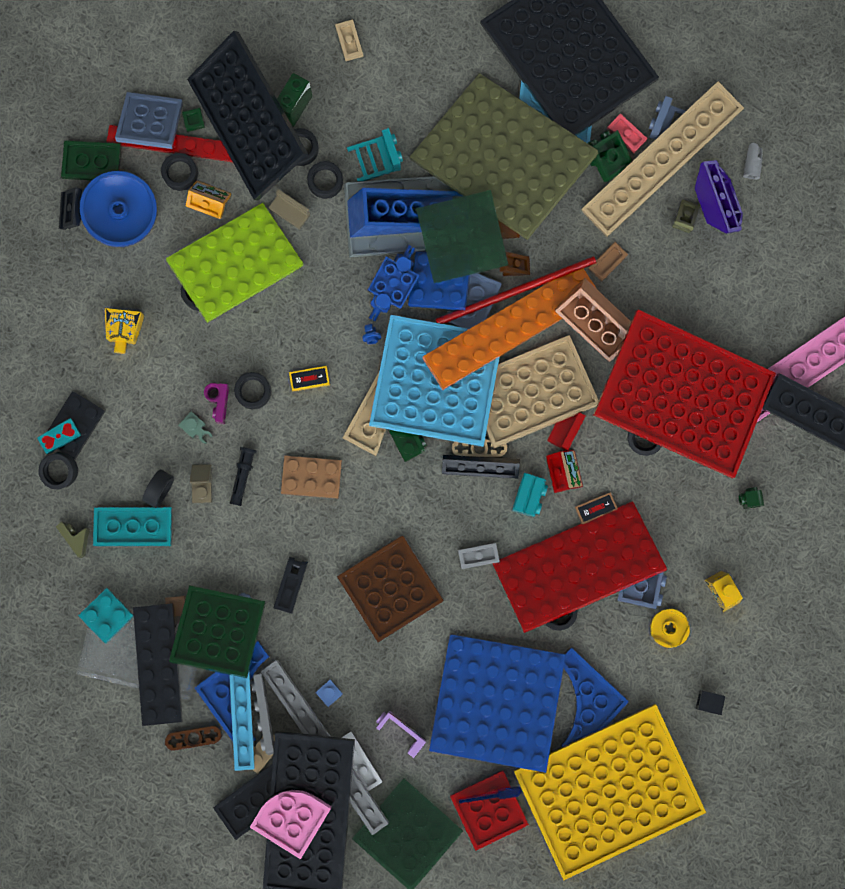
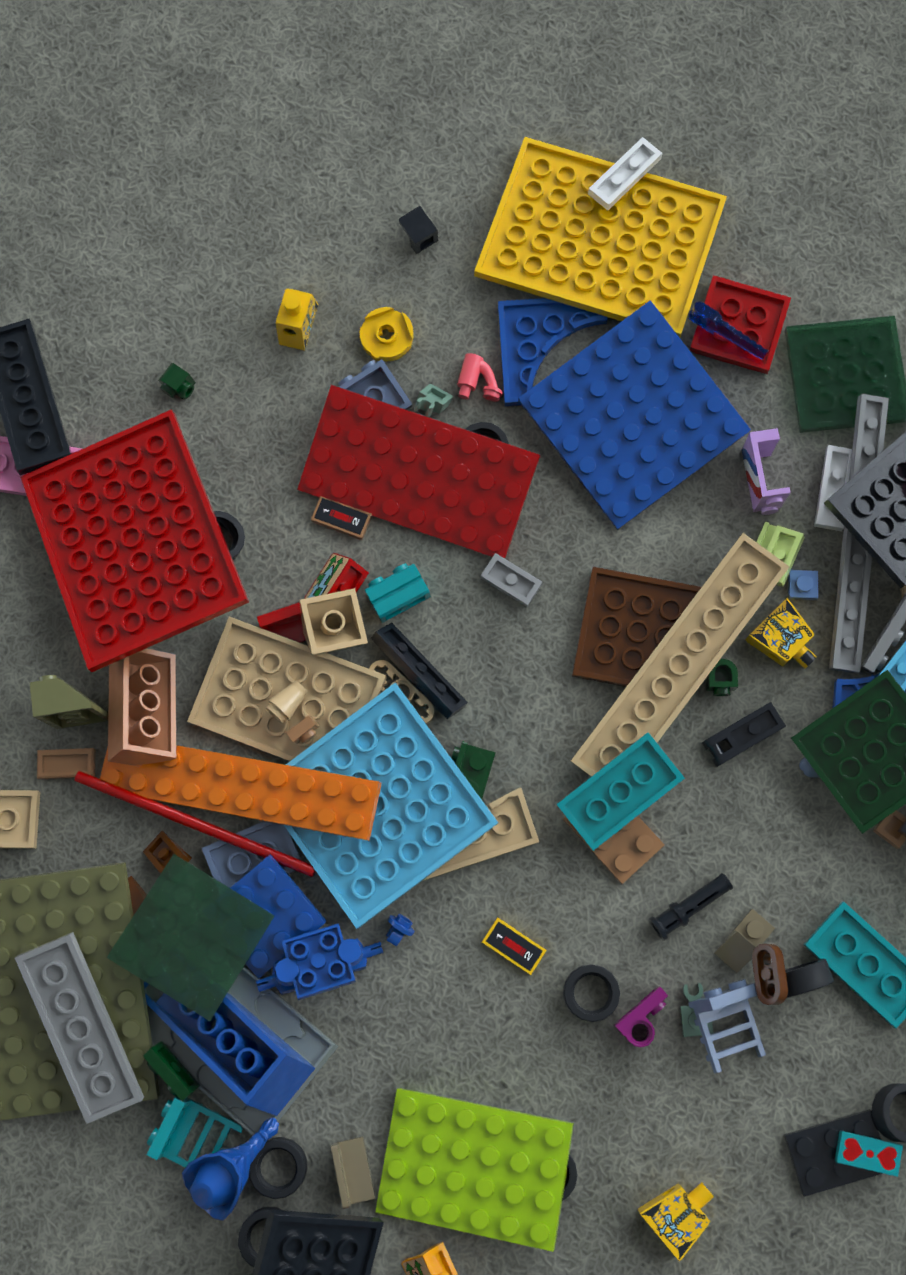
camera: 130 degrees left, 5 degrees down
none -> light grey plate [15,932,144,1124]
none -> olive slope [29,675,108,729]
none -> dark green plate [143,1041,201,1101]
none -> blue hat [182,1117,279,1221]
none -> tan cone [266,681,308,723]
none -> medium nougat plate [286,715,320,744]
none -> tan slope [299,589,368,656]
none -> sand green plate [414,384,453,417]
none -> coral plant [457,353,503,402]
none -> teal plate [556,732,685,851]
none -> tan plate [571,533,789,777]
none -> white plate [588,137,662,210]
none -> sand blue plate [688,979,766,1073]
none -> dark green plate [706,659,738,696]
none -> torso [745,598,817,669]
none -> reddish brown plate [752,943,788,1005]
none -> yellowish green plate [757,522,805,587]

